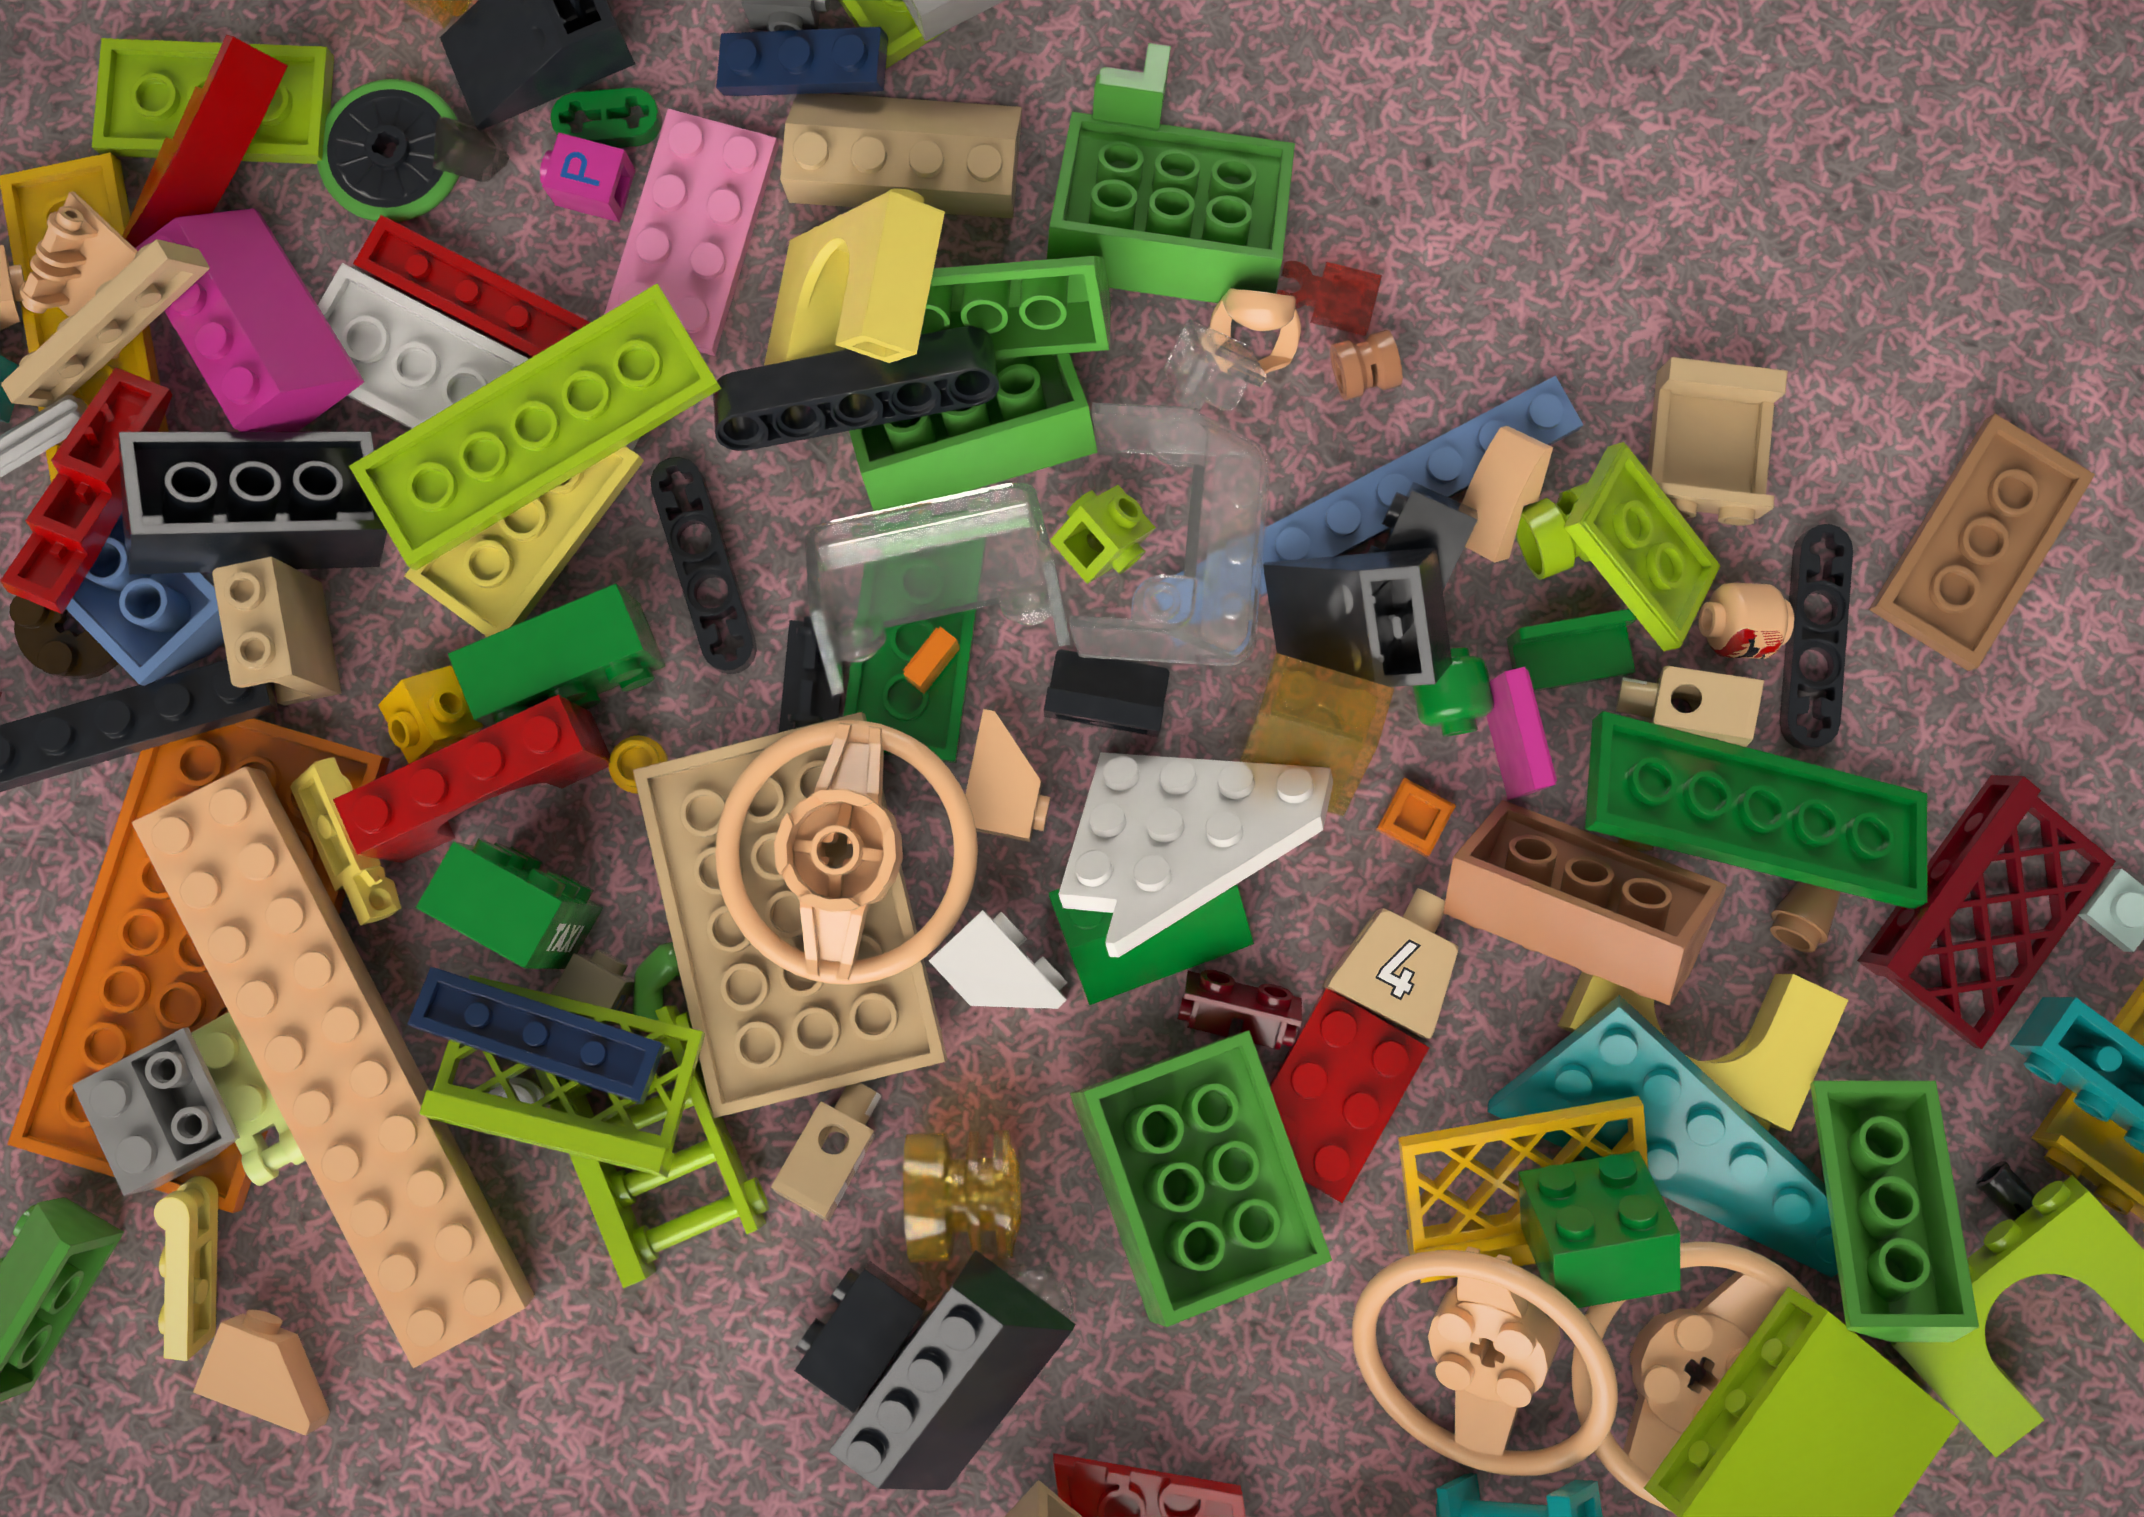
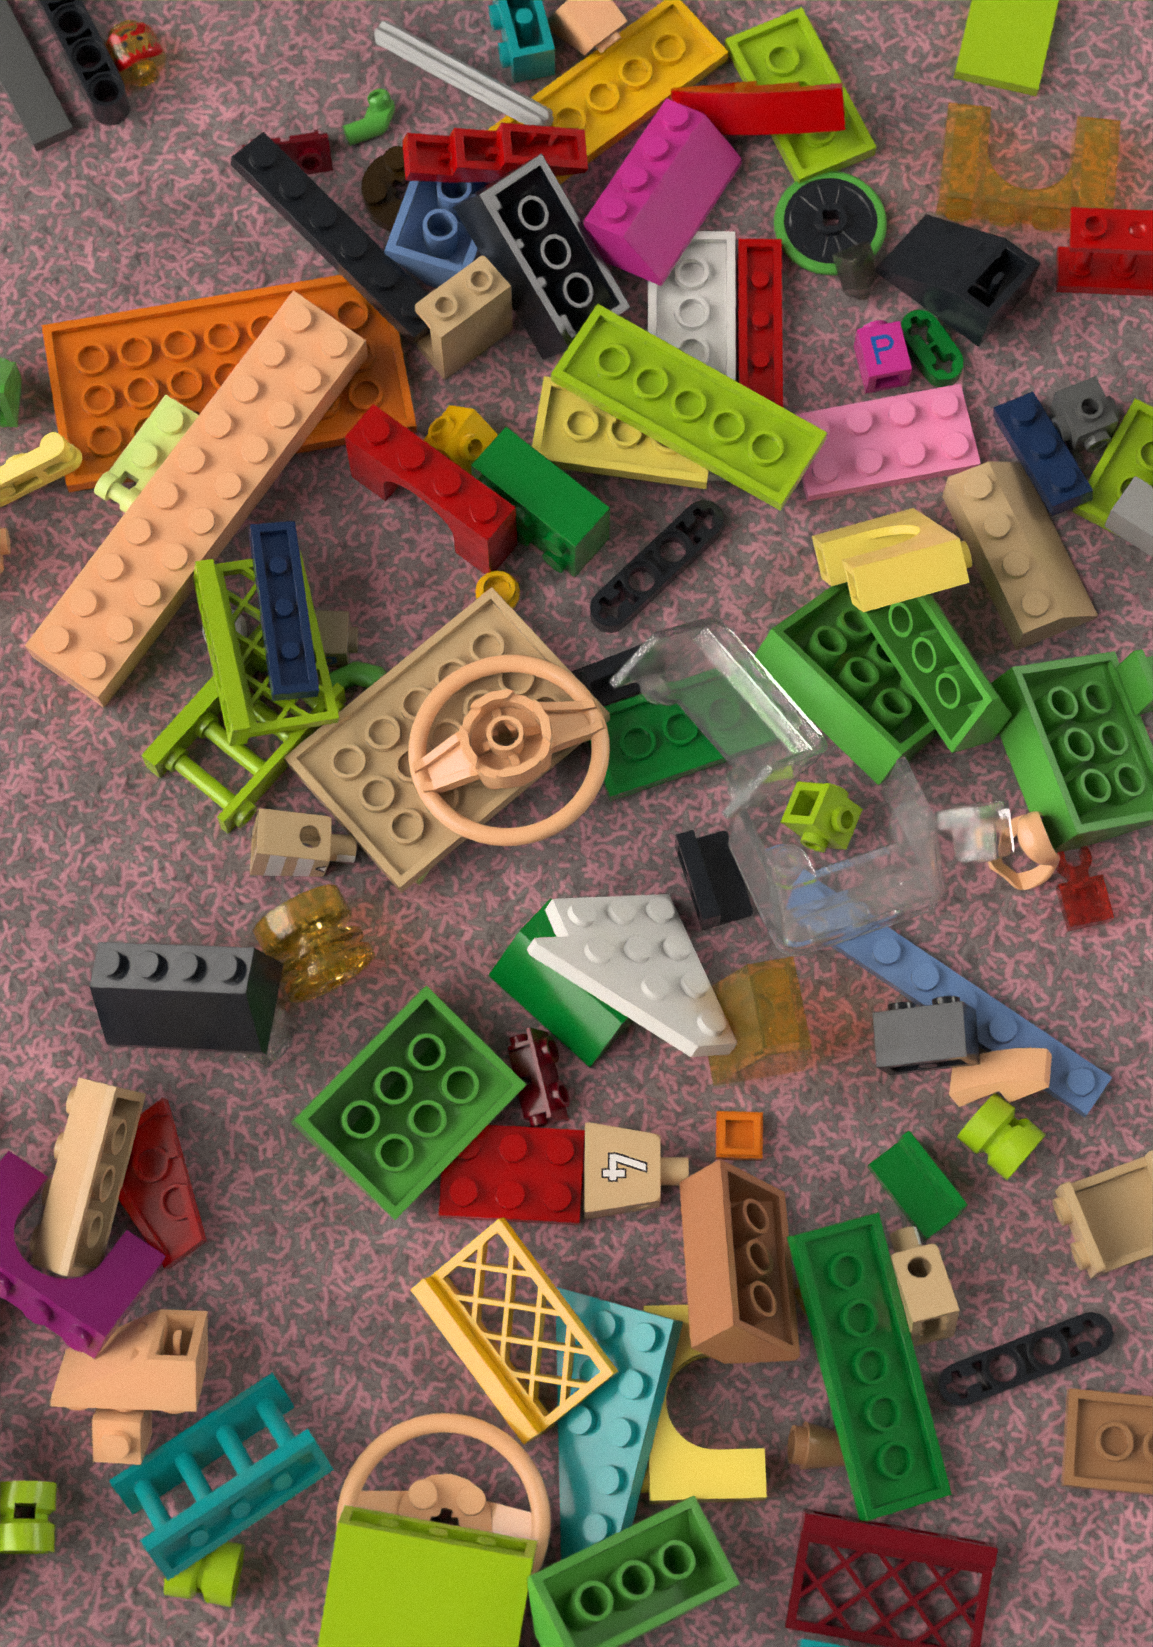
camera: 60 degrees right, 10 degrees down
tan plate [1,239,210,407] -> none
light nougat hinge [19,191,138,359] -> none
light grey slope [72,1028,240,1196] -> none
light yellow hinge [290,757,401,926] -> none
green brick [415,838,603,969] -> none
black beam [713,326,999,451] -> none
black brick [794,1261,928,1413] -> none
orange tile [903,627,960,694] -> none
white slope [929,910,1068,1009] -> none
light nougat slope [965,709,1051,842] -> none
black slope [1263,547,1452,688] -> none
nougat wheel [1330,330,1403,401] -> none
light nougat piece [1352,1247,1618,1476] -> none
green head [1412,647,1494,737] -> none
dark pink tile [1486,667,1557,800] -> none
green brick [1518,1151,1681,1308] -> none
lime tile [1564,442,1720,651] -> none
light nougat head [1699,583,1794,659] -> none

